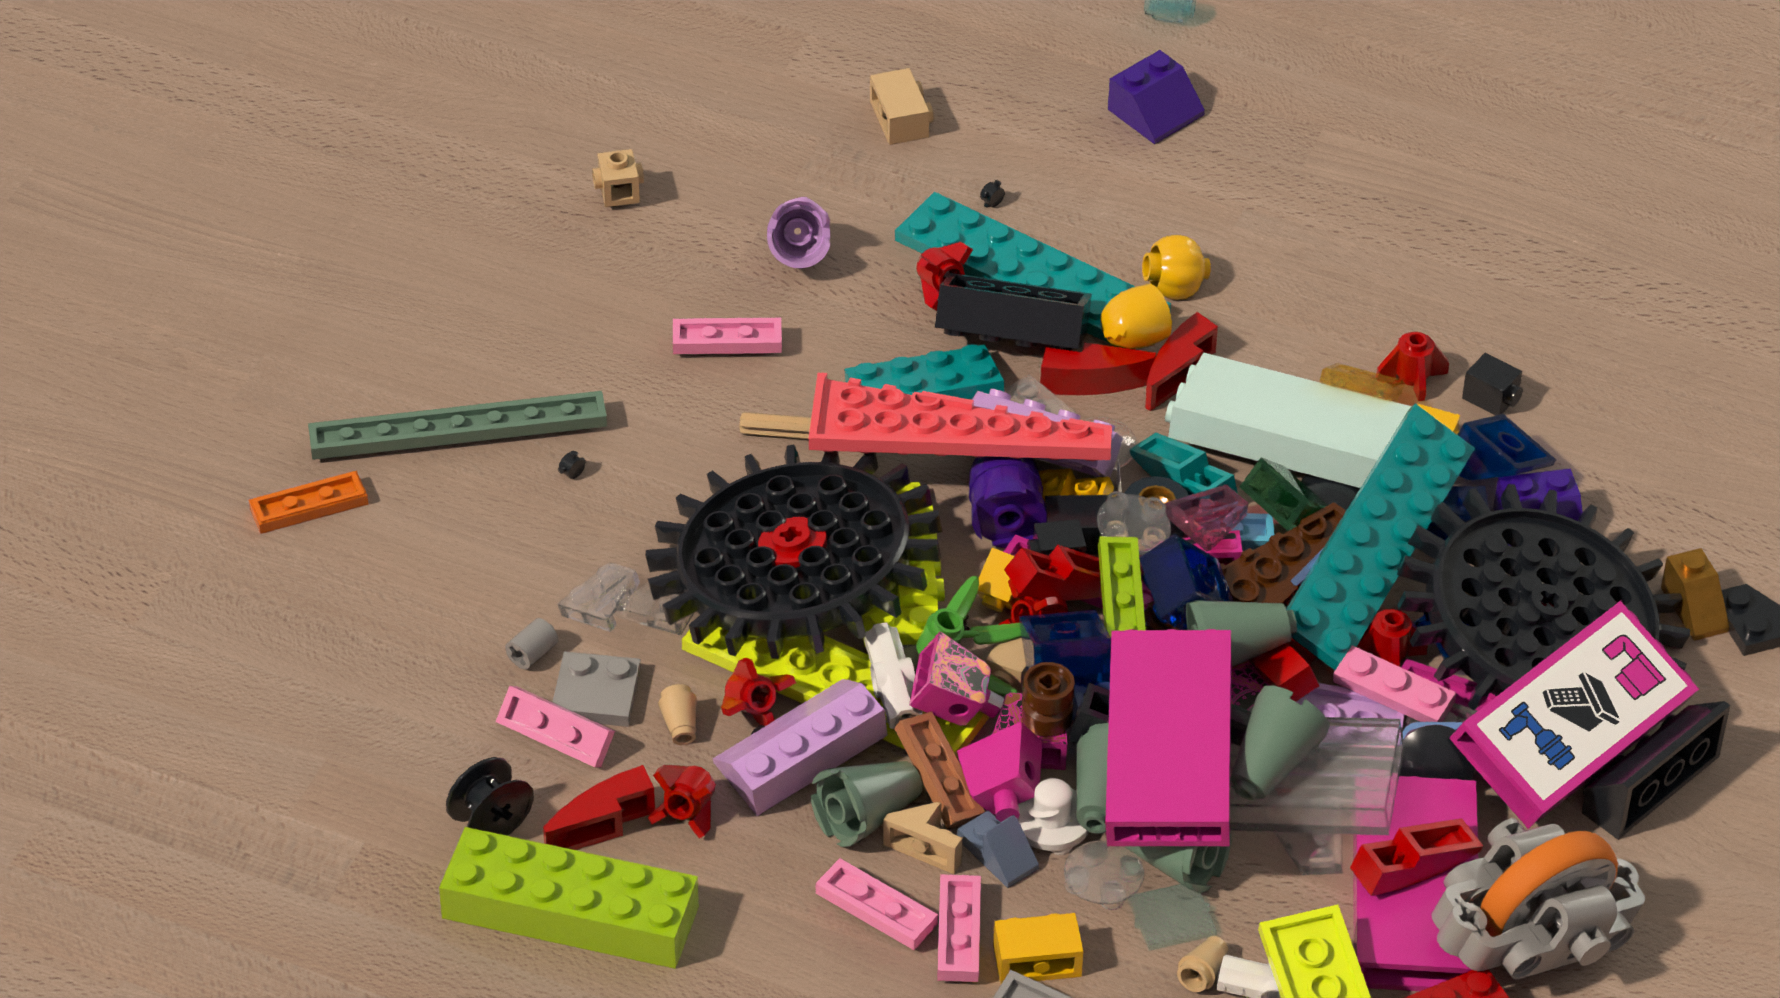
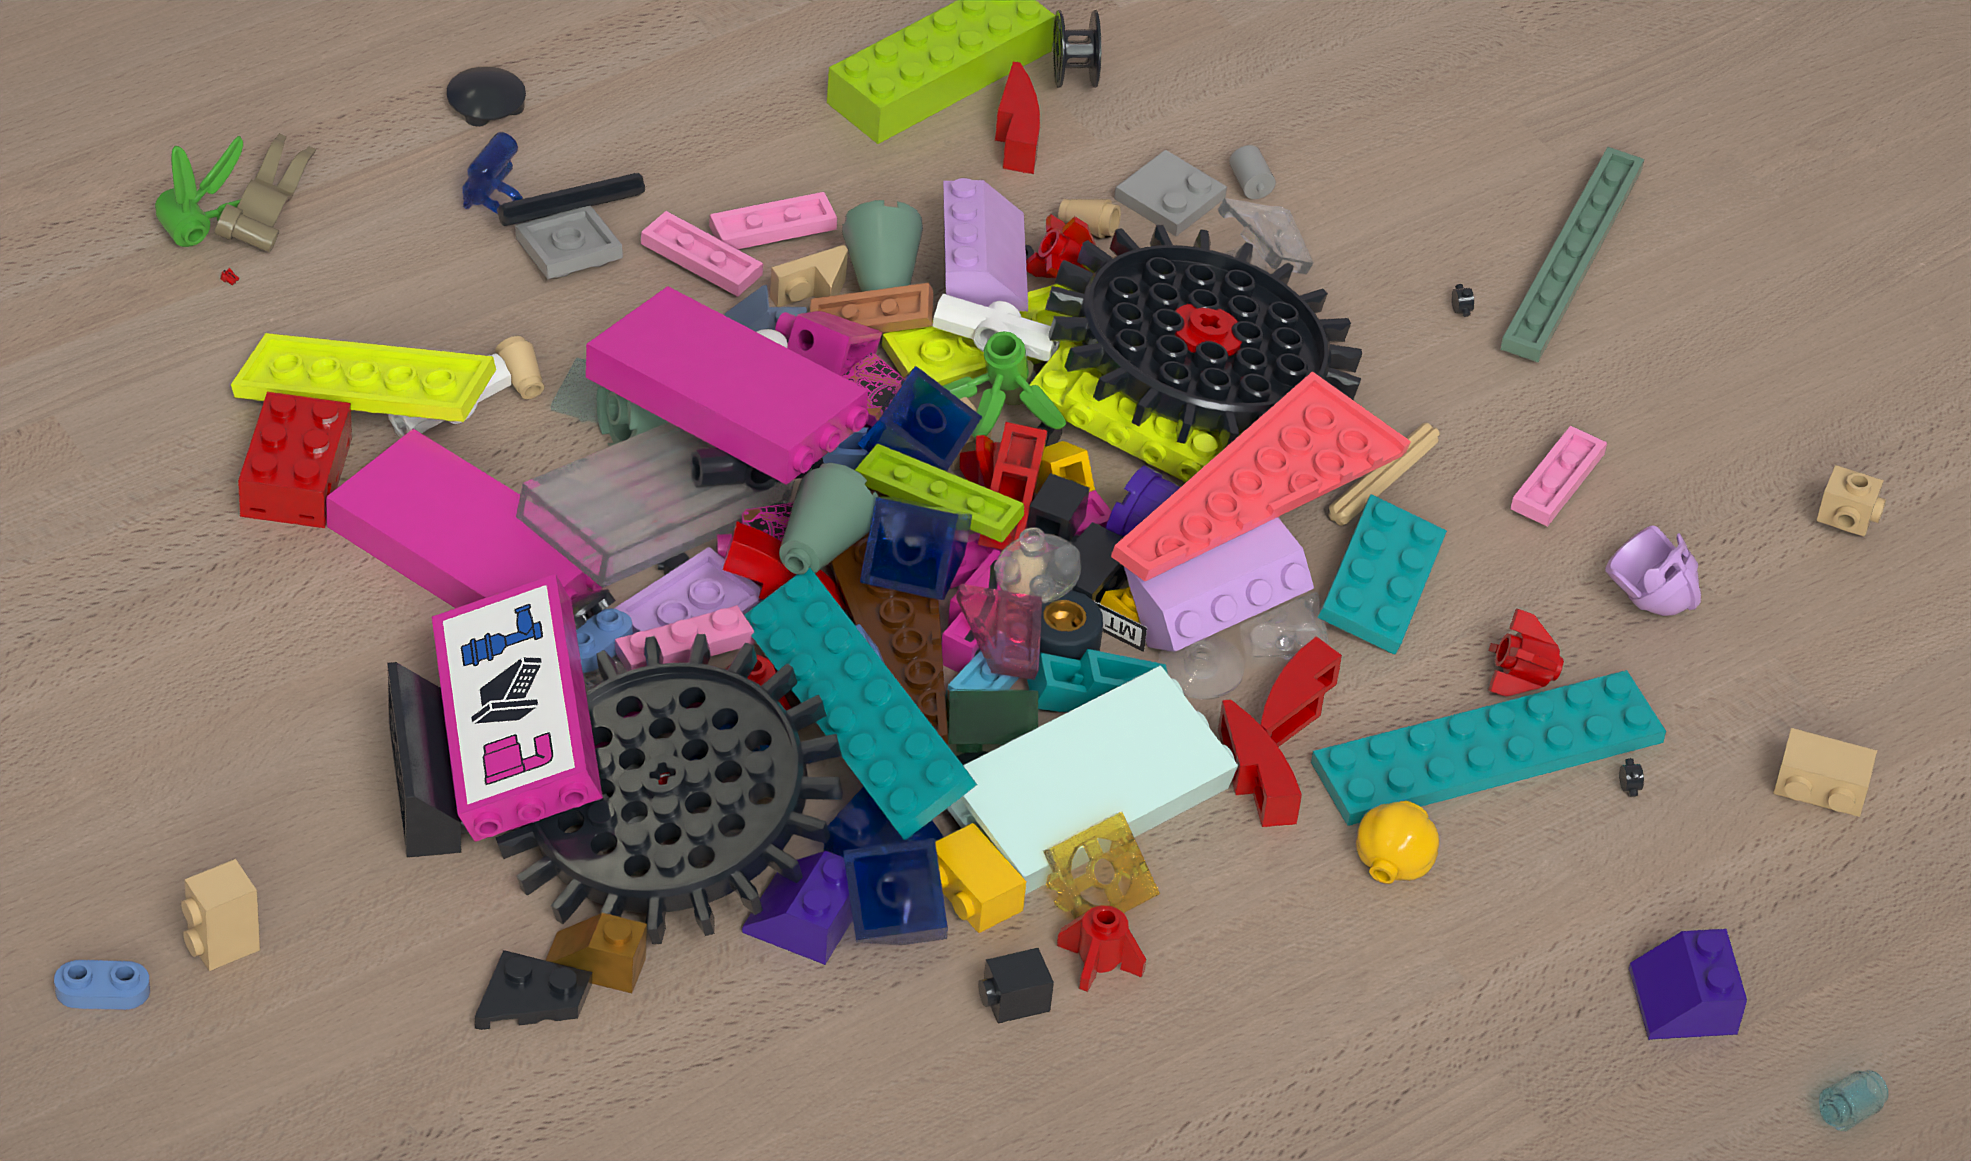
camera: 120 degrees right, 0 degrees up
orange tile [249,470,369,534] -> none
bright pink plate [496,686,615,767] -> none
red brick [648,765,716,839] -> none
dark pink torso [909,632,1004,726] -> none
black brick [935,273,1092,351] -> none
yellow brick [993,913,1083,984] -> none
reddish brown wheel [1021,662,1075,737] -> none
yellow piece [1101,284,1172,349] -> none
sand green cone [1230,685,1330,801] -> none
red slope [1350,818,1483,896] -> none
light grey piece [1431,818,1645,979] -> none

